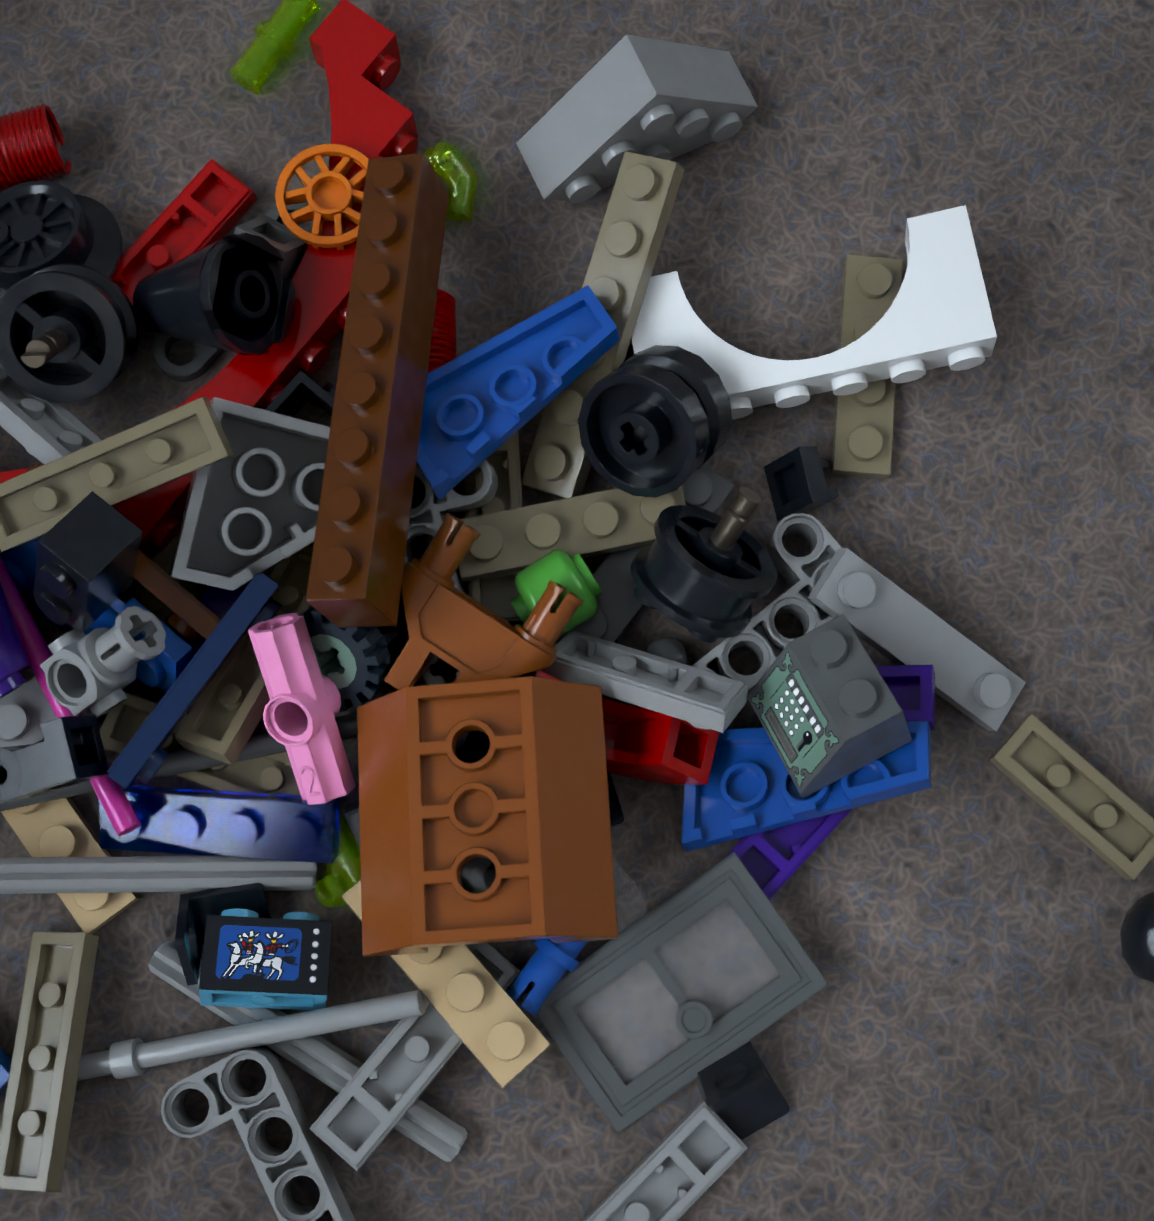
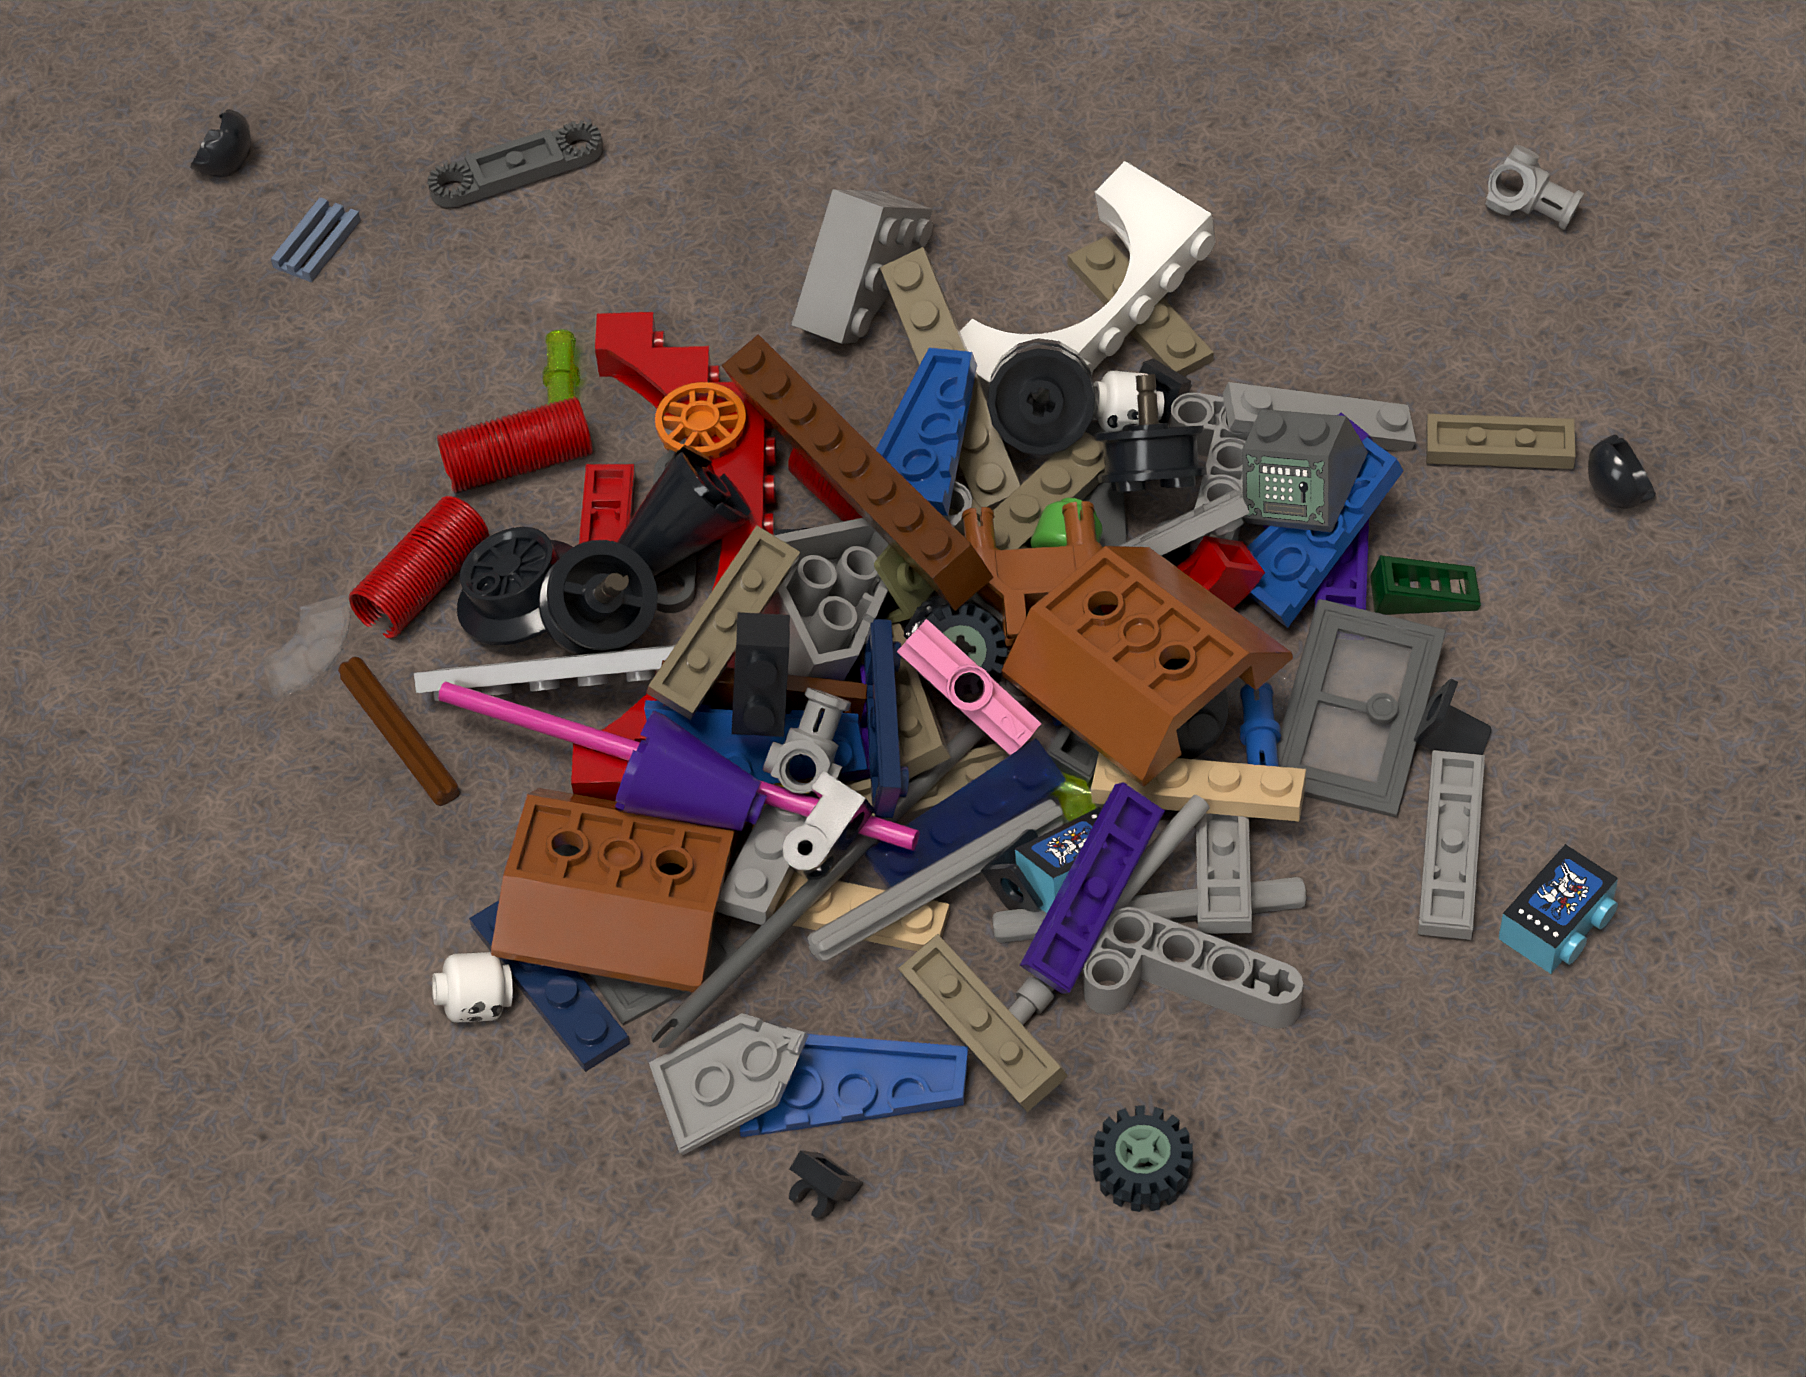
camera: 35 degrees left, 25 degrees down
none -> red piece [437,396,593,494]
none -> dark purple plate [1019,782,1165,994]
none -> white head [1092,371,1164,432]
none -> dark green slope [1370,555,1481,615]

